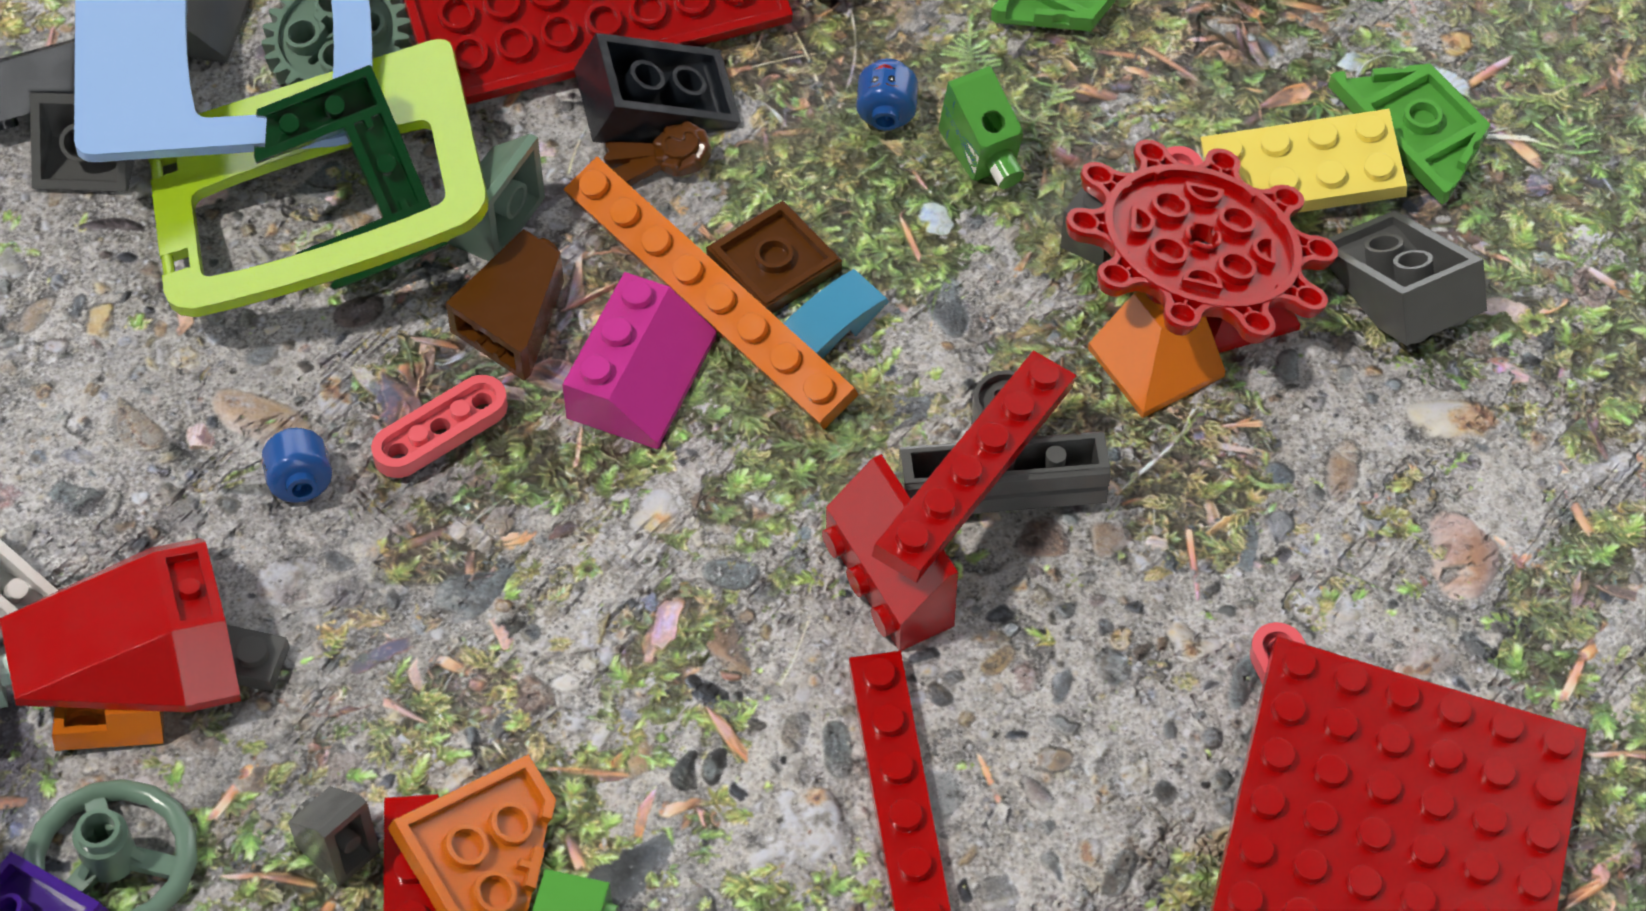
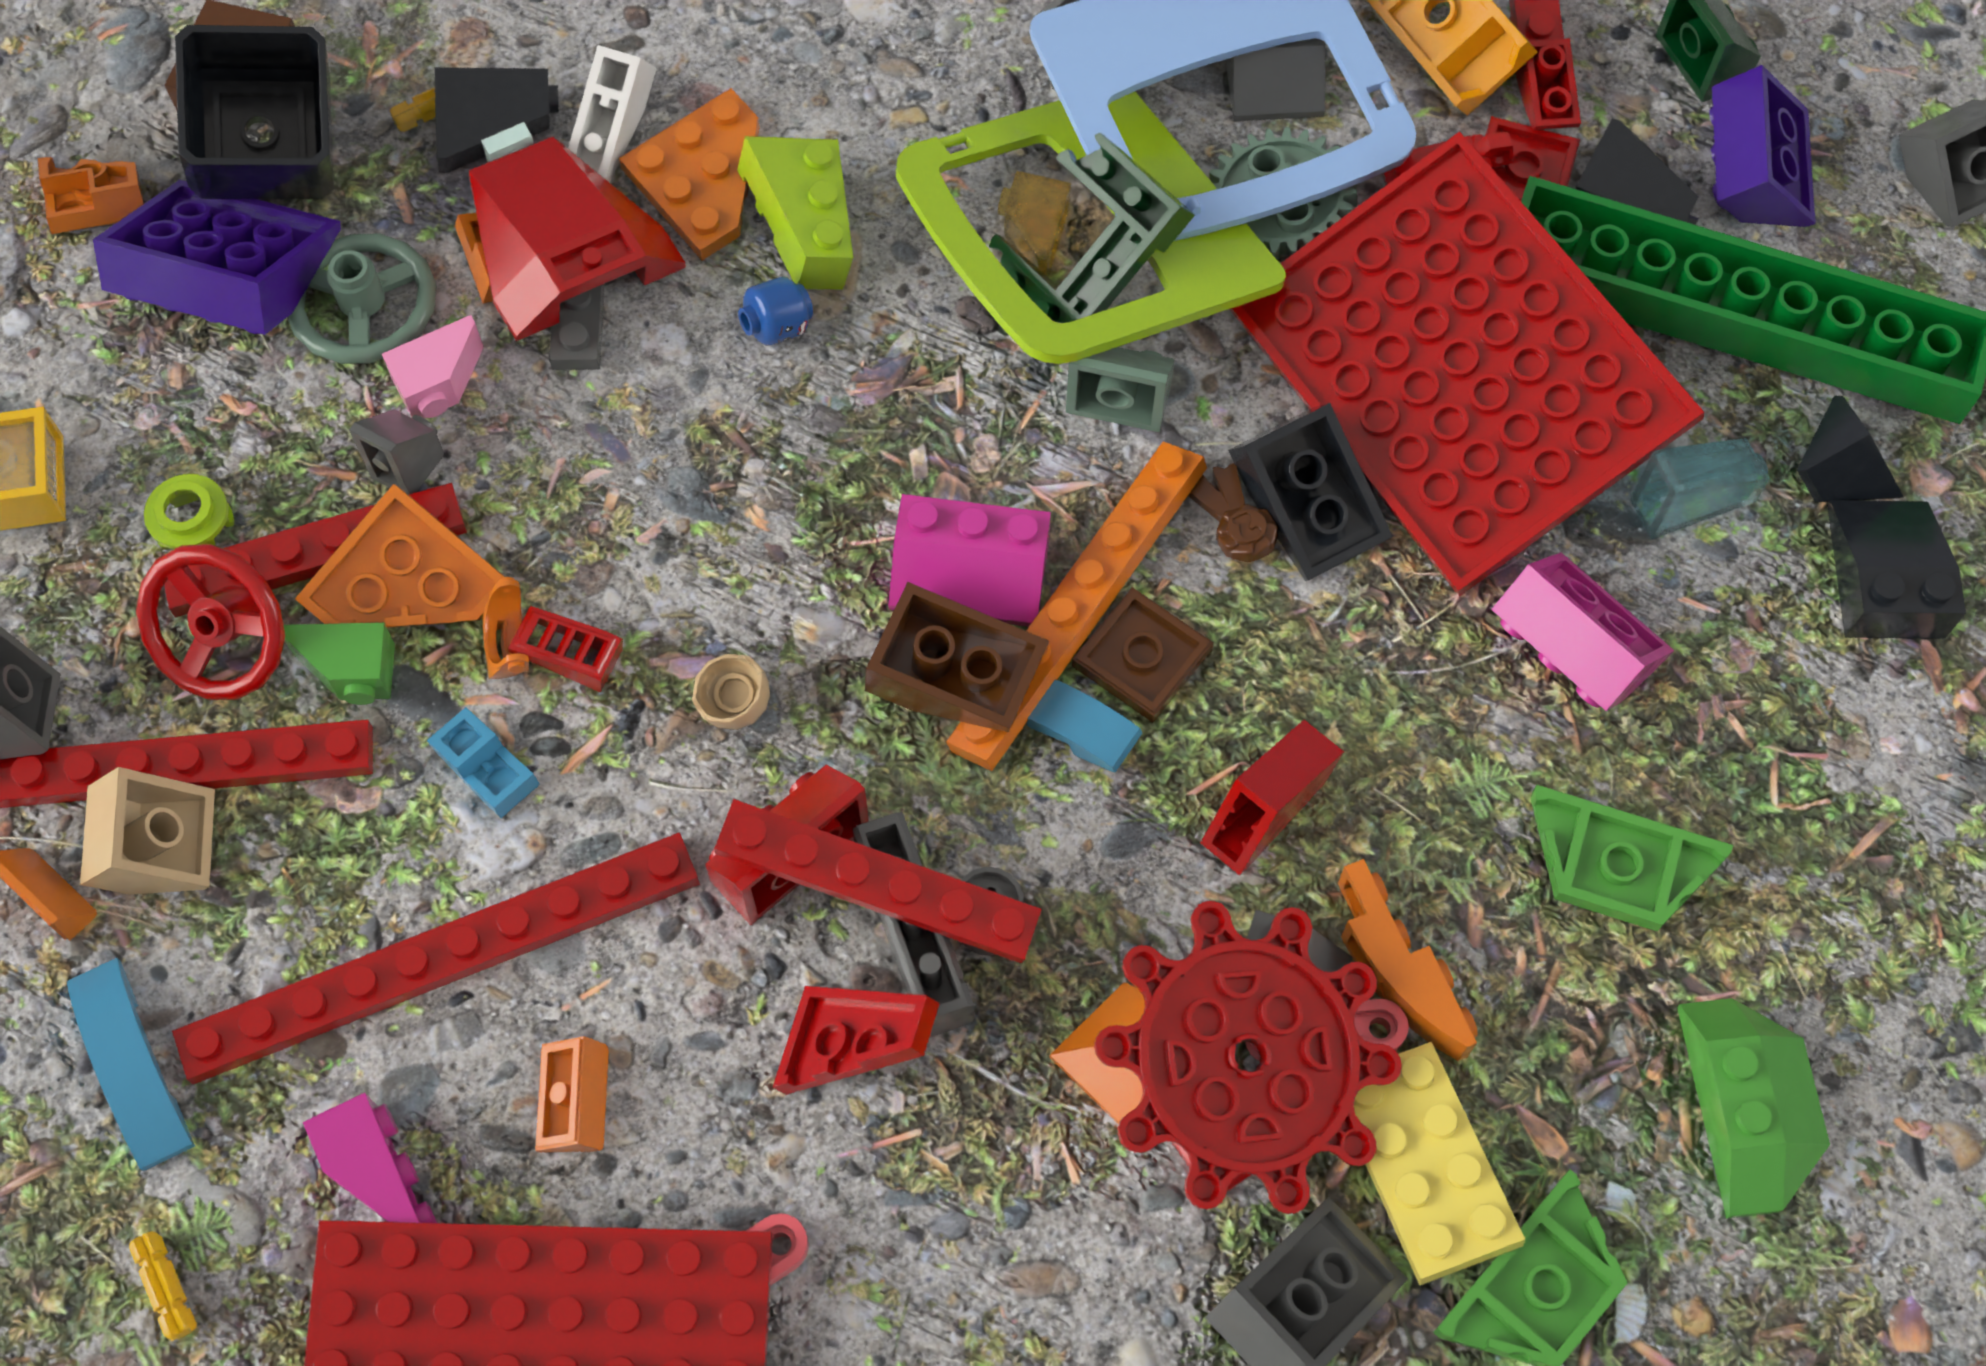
camera: 75 degrees right, 10 degrees up
coral plate [371,375,508,478] -> none
reddish brown slope [446,229,564,381] -> none
blue head [856,58,918,131] -> none
bright green torso [938,66,1024,189] -> none
none -> bright pink slope [382,315,484,419]
none -> dark azure slope [427,707,540,818]
none -> orange helmet [482,577,529,680]
none -> red slope [508,606,623,693]
none -> orange slope [535,1036,609,1152]
none -> orange plate [619,88,760,261]
none -> tan hair [692,654,770,730]
none -> lime wedge [737,136,853,290]
none -> red wing [773,986,940,1095]
none -> reddish brown slope [865,582,1049,732]
none -> clear yellow slope [998,171,1071,277]
none -> red slope [1200,720,1344,876]
none -> orange slope [1338,859,1478,1061]

